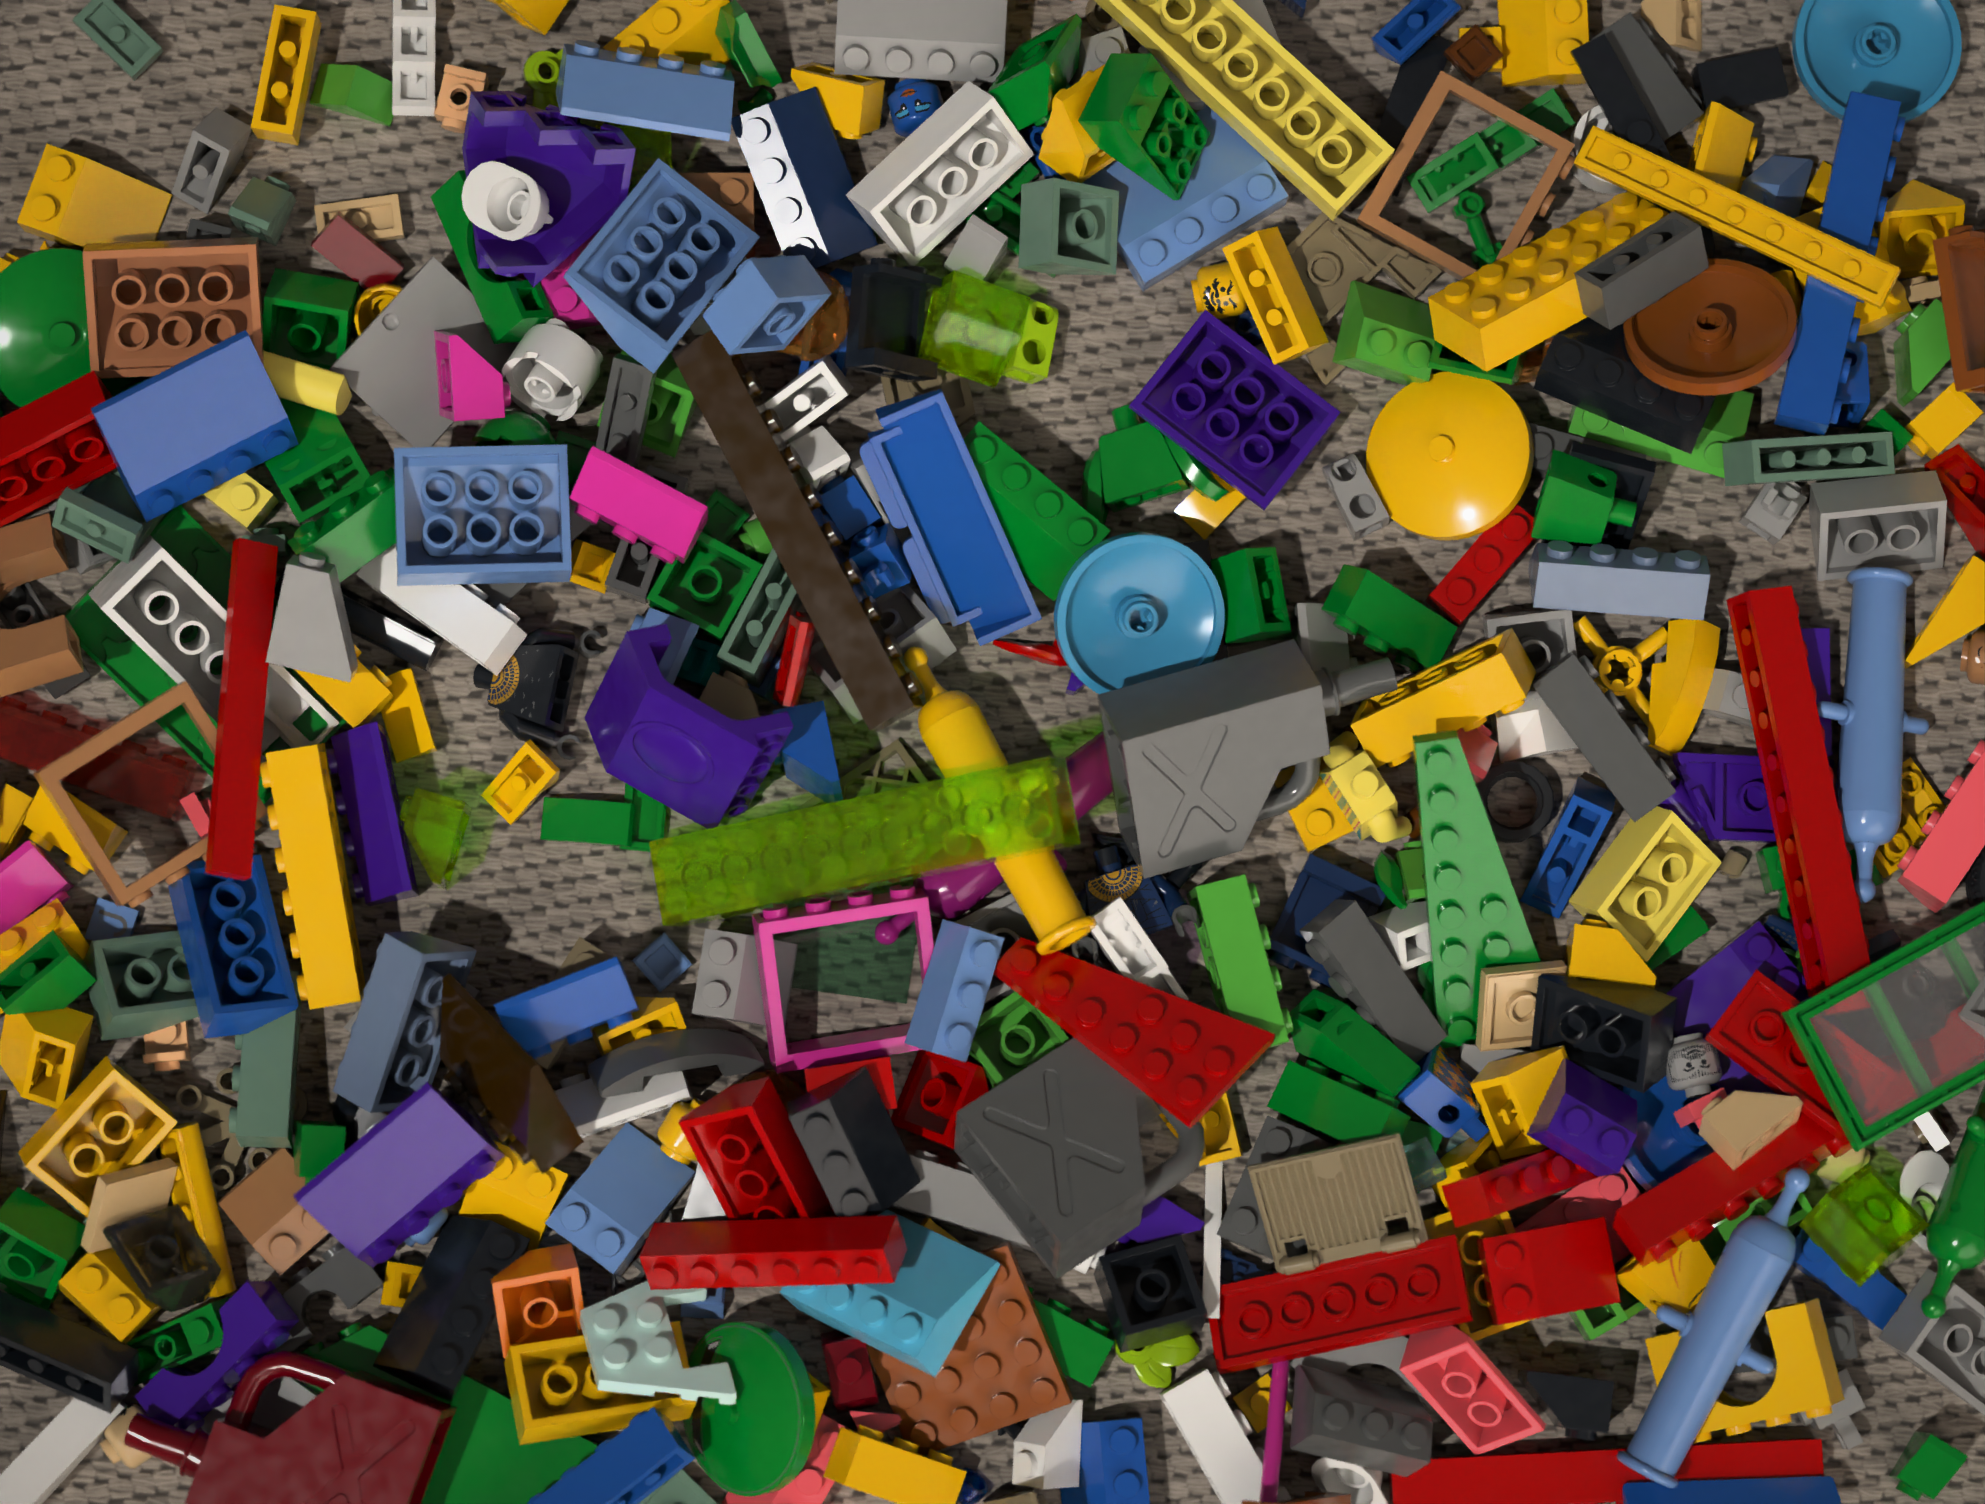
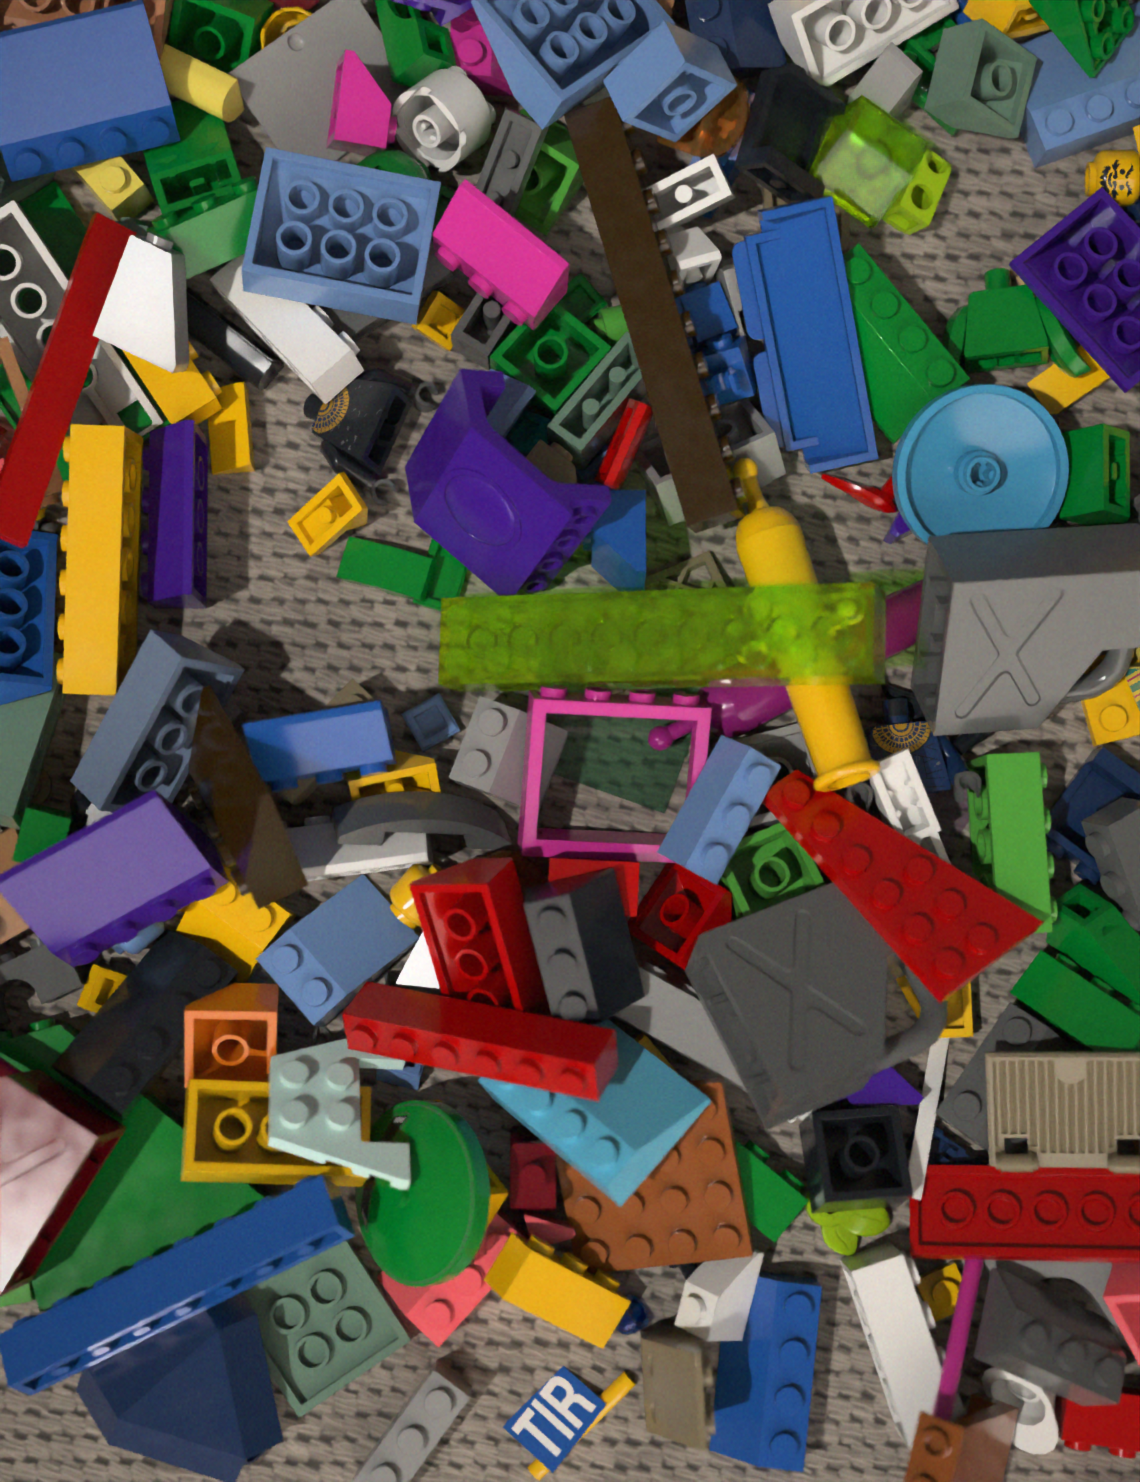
camera: 20 degrees right, 0 degrees up
clear neon green slope [399,787,472,891] -> none

